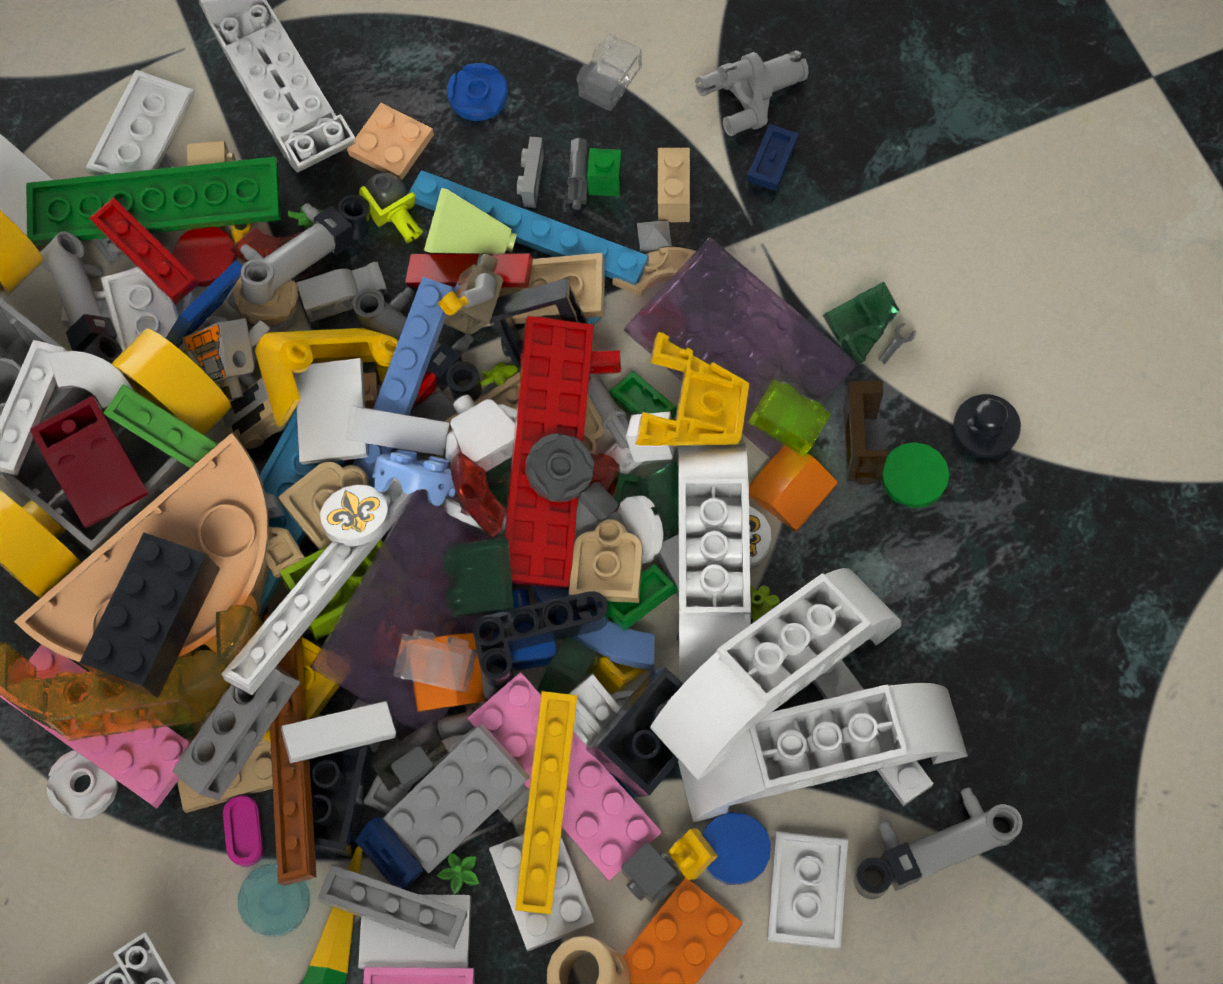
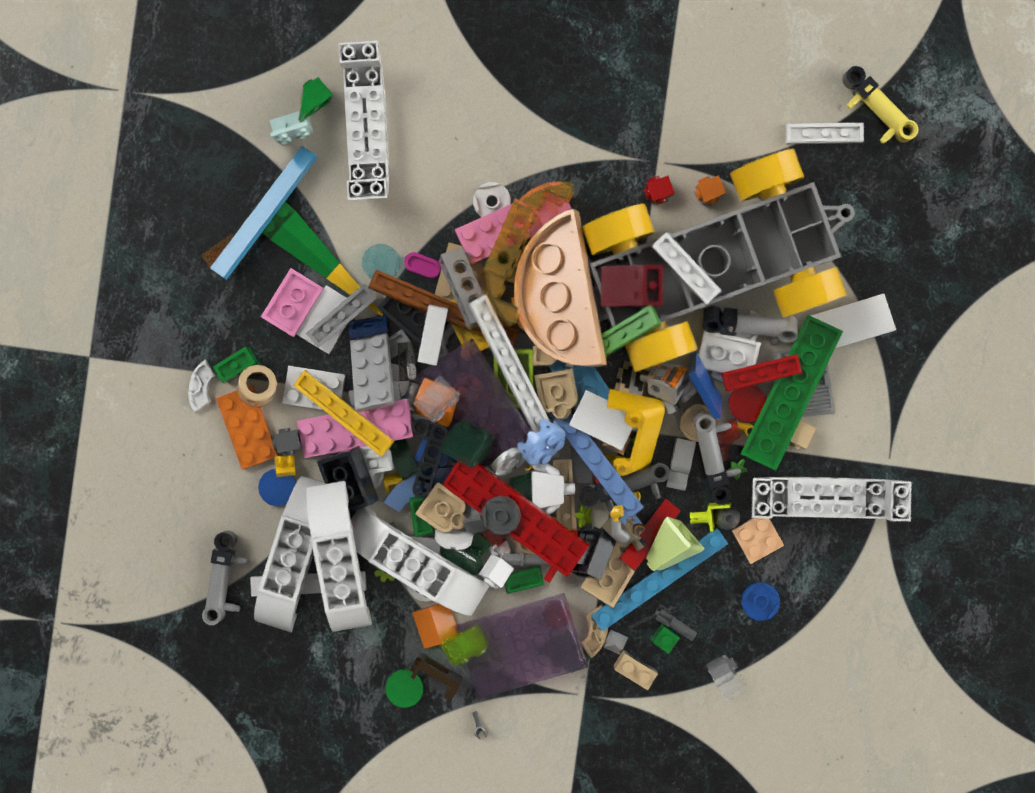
camera: 115 degrees right, 20 degrees up
white tile [47,351,135,410] -> none
black brick [79,532,220,698] -> none
white tile [86,70,194,175] -> none
white tile [320,484,390,547] -> none
white tile [346,406,450,456] -> none
dark grey slope [391,746,435,793] -> none
bright green plant [437,853,479,895] -> none
clear red tile [451,451,507,537] -> none
light grey plate [517,137,544,208] -> none
yellow wing [635,332,749,446] -> none
light grey wheel [695,50,809,136] -> none
dark blue plate [747,124,799,191] -> none
white tile [767,831,848,950] -> none
clear green slope [822,282,899,366] -> none
black plate [953,394,1021,459] -> none

